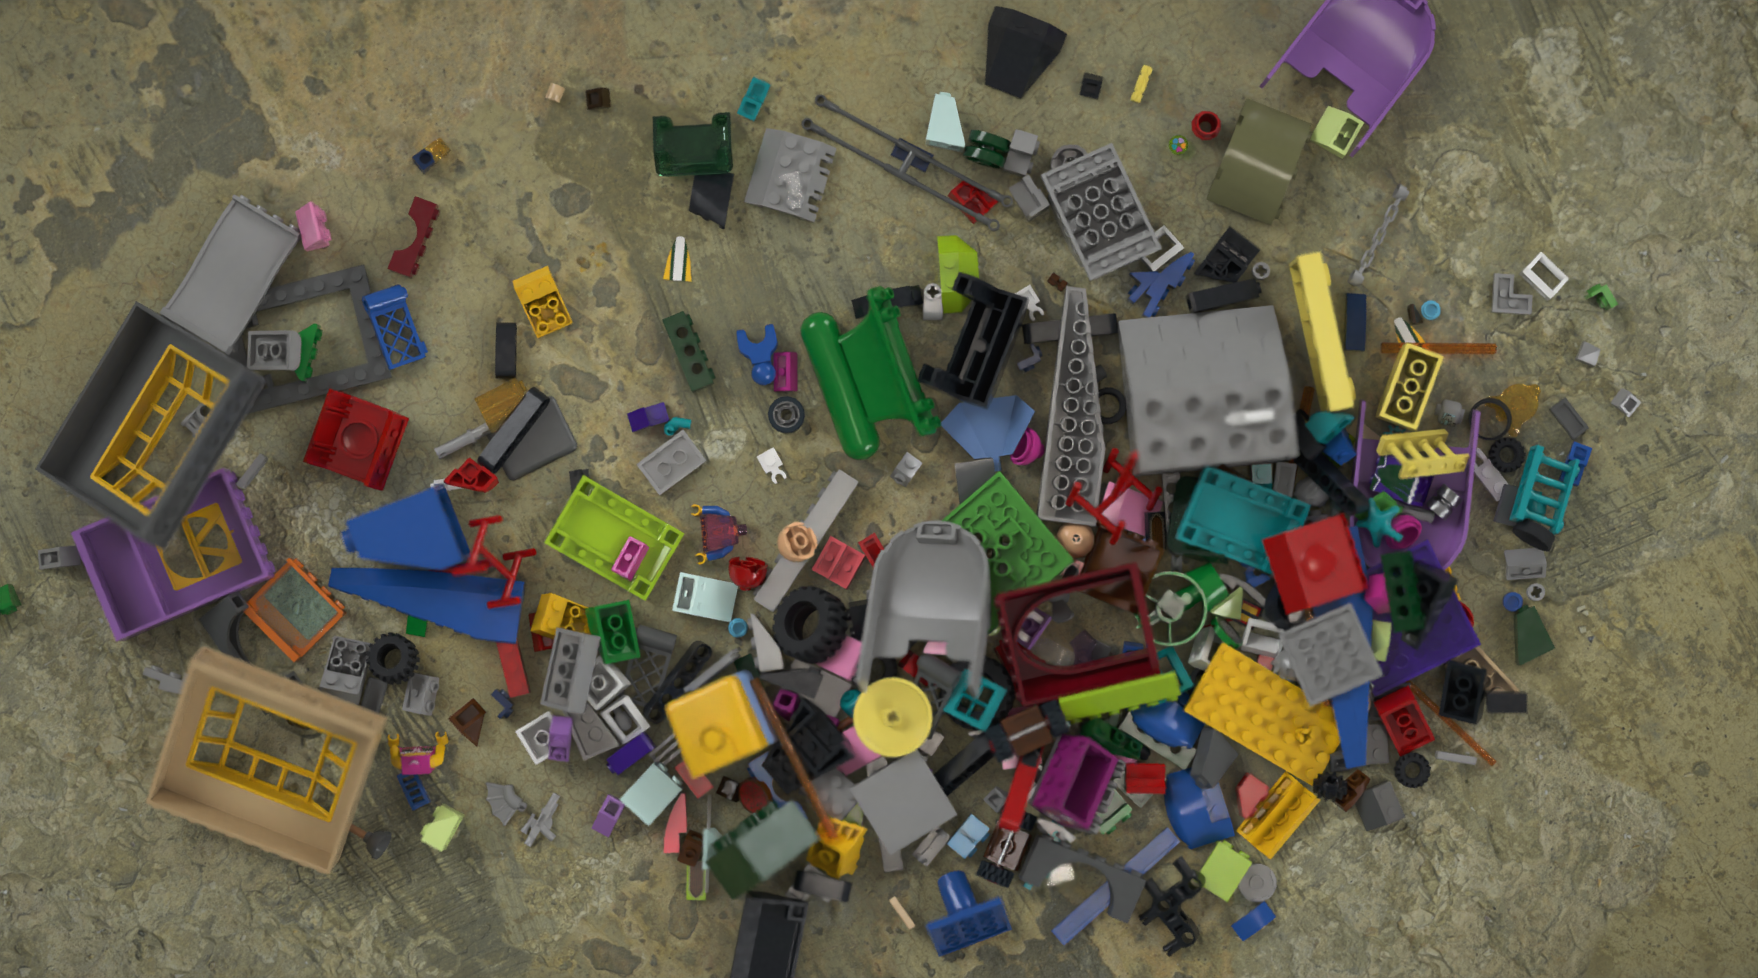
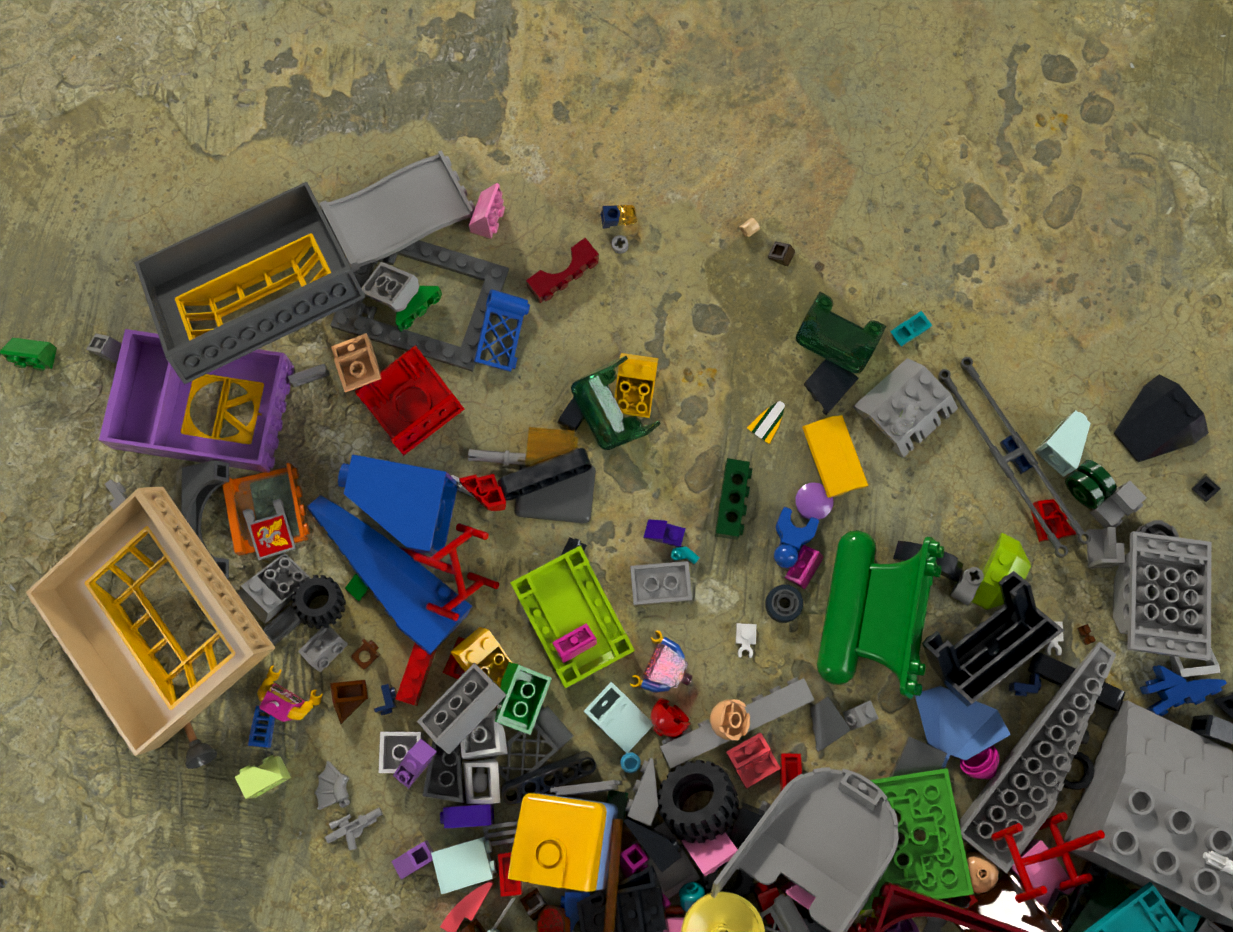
camera: 30 degrees right, 10 degrees down
none -> flag [243,499,296,561]
none -> light nougat slope [331,333,381,393]
none -> reddish brown bracket [351,638,381,670]
none -> clear green windscreen [571,356,661,450]
none -> light grey bush [612,235,628,254]
none -> medium lavender dish [796,483,833,519]
none -> yellow slope [802,415,869,498]
none -> dark grey slope [810,697,851,752]

